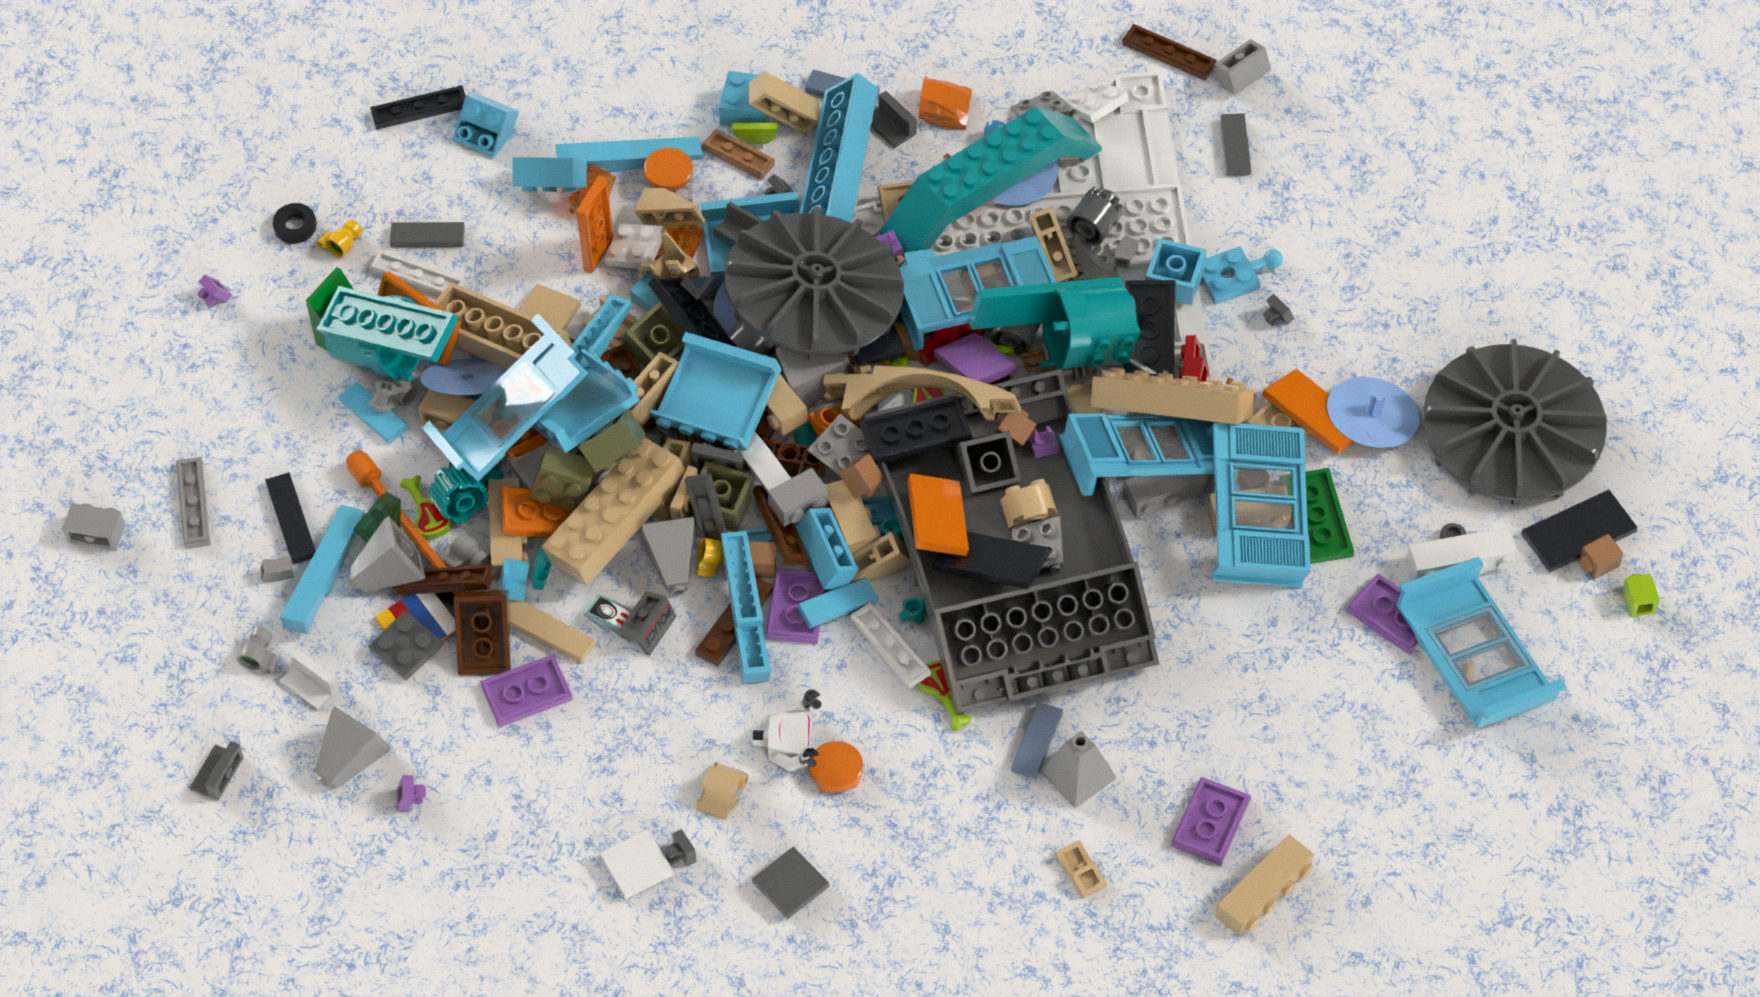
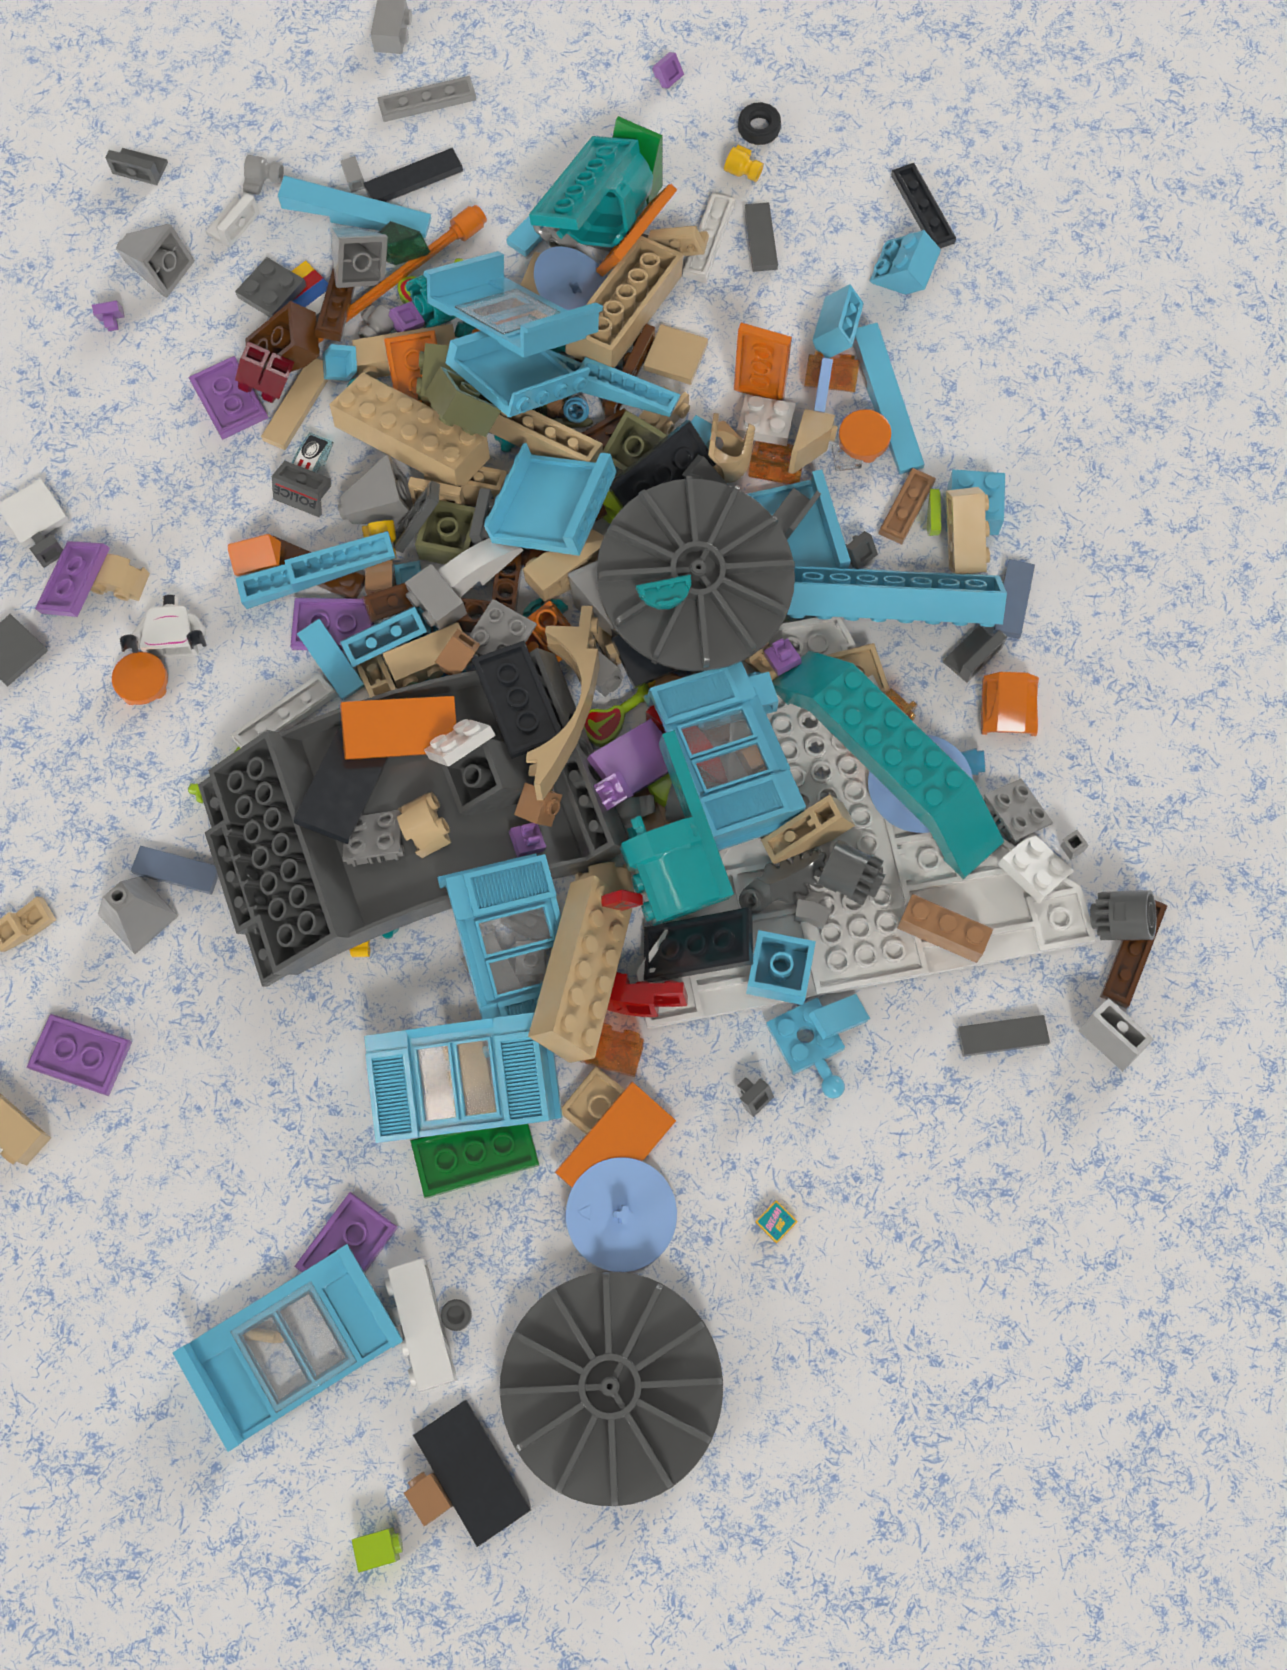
camera: 85 degrees right, 15 degrees up
none -> medium lavender tile [35,541,110,617]
none -> orange slope [228,534,281,576]
none -> dark red hips [235,342,295,403]
none -> medium lavender tile [389,301,425,333]
none -> white plate [424,719,495,767]
none -> medium lavender tile [594,771,633,810]
none -> red tile [601,889,643,911]
none -> teal tile [636,574,691,609]
none -> tan bracket [648,226,709,256]
none -> teal tile [755,1200,798,1244]
none -> medium azure tile [809,994,870,1040]
none -> light blue tile [814,358,833,413]
none -> medium nougat brick [897,894,993,963]
none -> light grey piece [1060,830,1088,860]
none -> dark grey gear [1090,890,1156,940]

